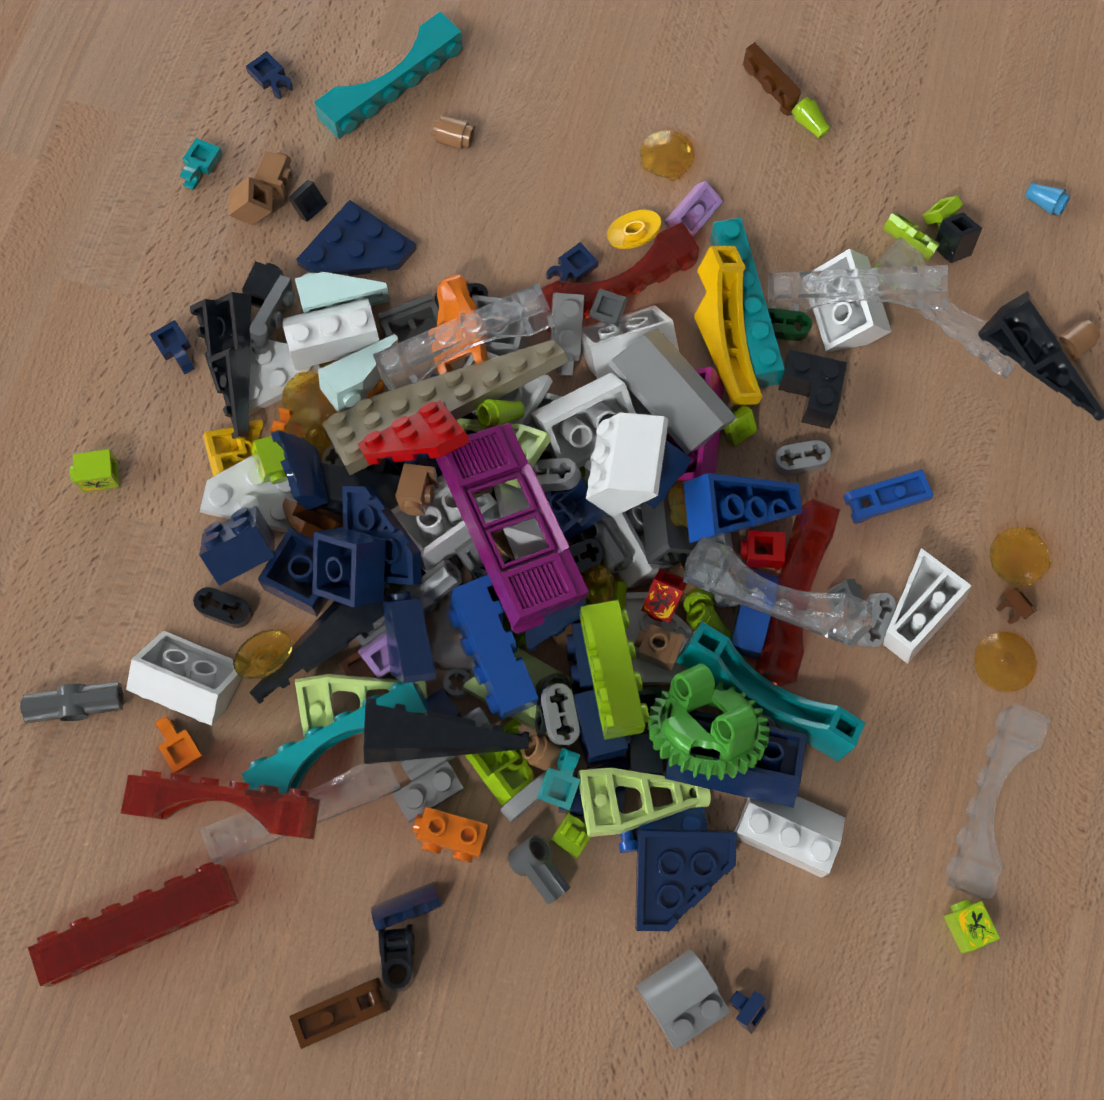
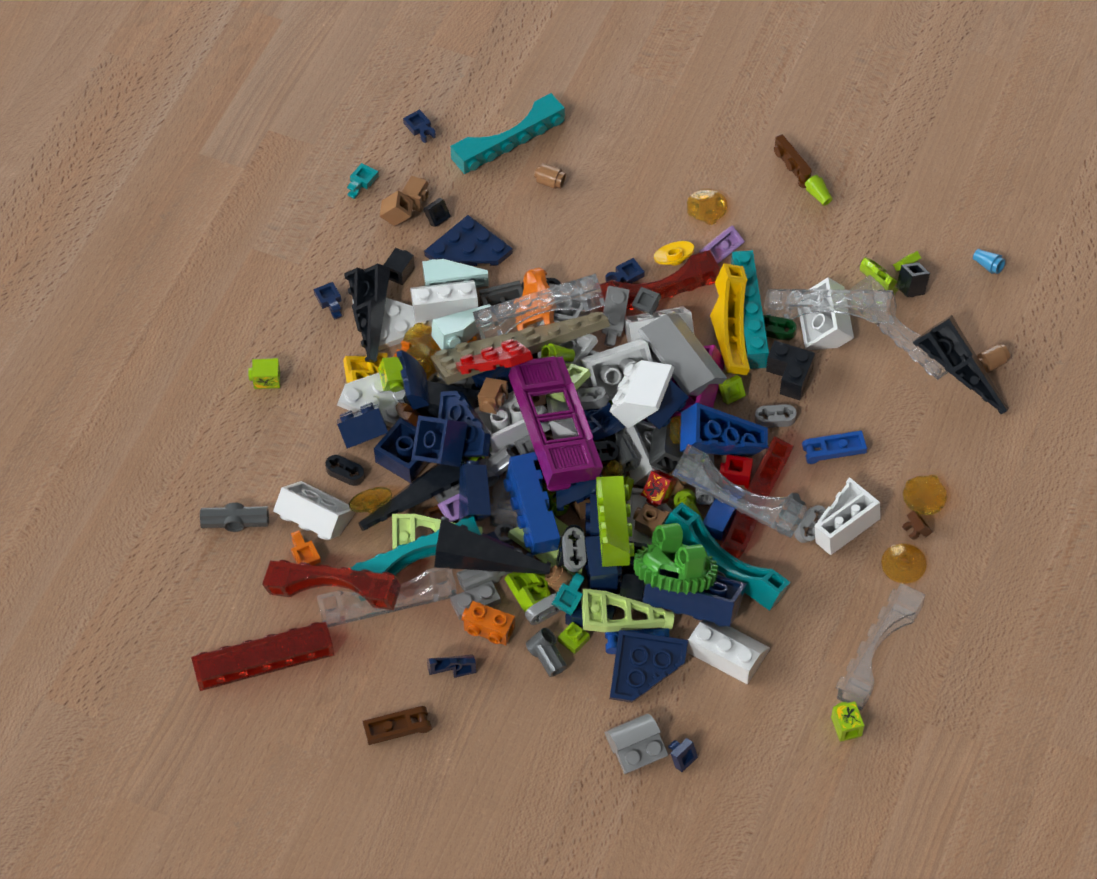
camera: 10 degrees right, 15 degrees down
dark grey plate [249,275,295,355] -> none
black piece [378,924,415,992] -> none

